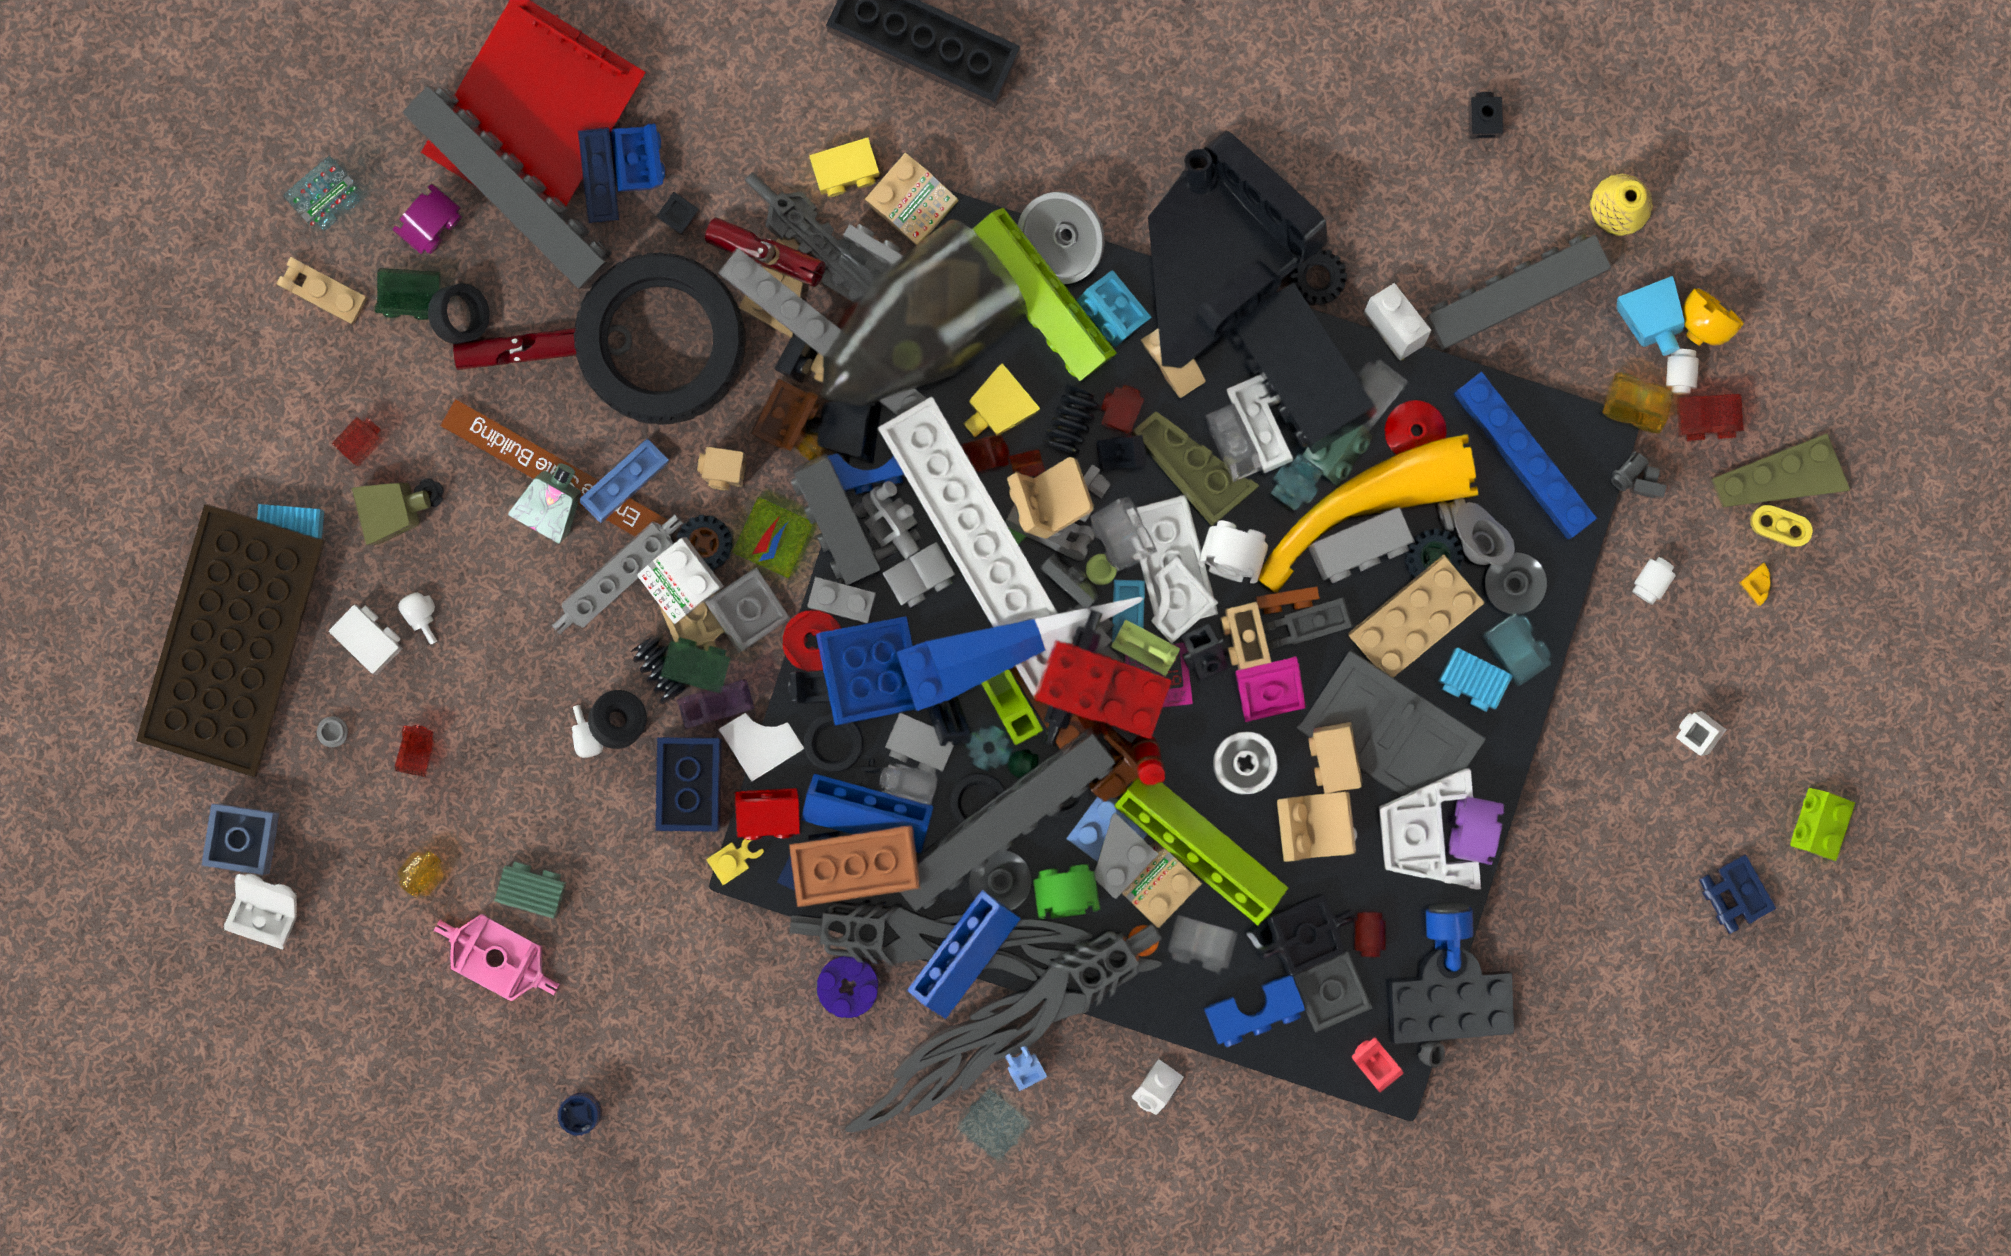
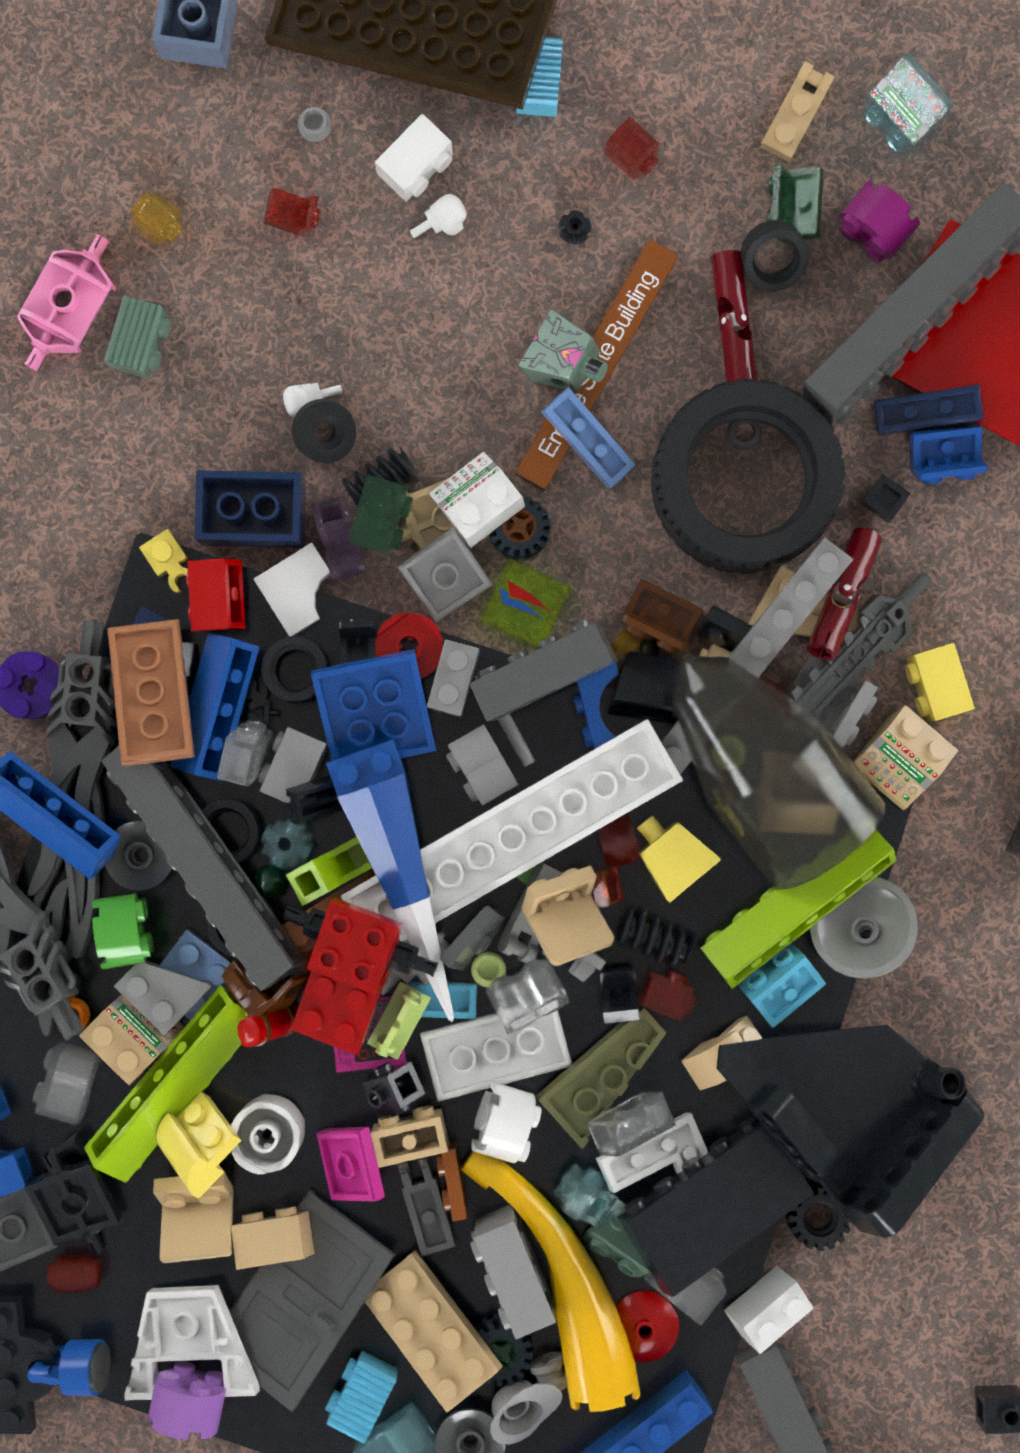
camera: 90 degrees right, 0 degrees up
white bracket [224,874,297,950] -> none
olive torso [352,483,431,545] -> none
light grey plate [552,514,684,635] -> none
tan brick [697,447,747,491] -> none
light grey piece [853,481,920,560] -> none
white tile [1151,557,1218,644] -> none
none -> light yellow brick [156,1092,241,1199]

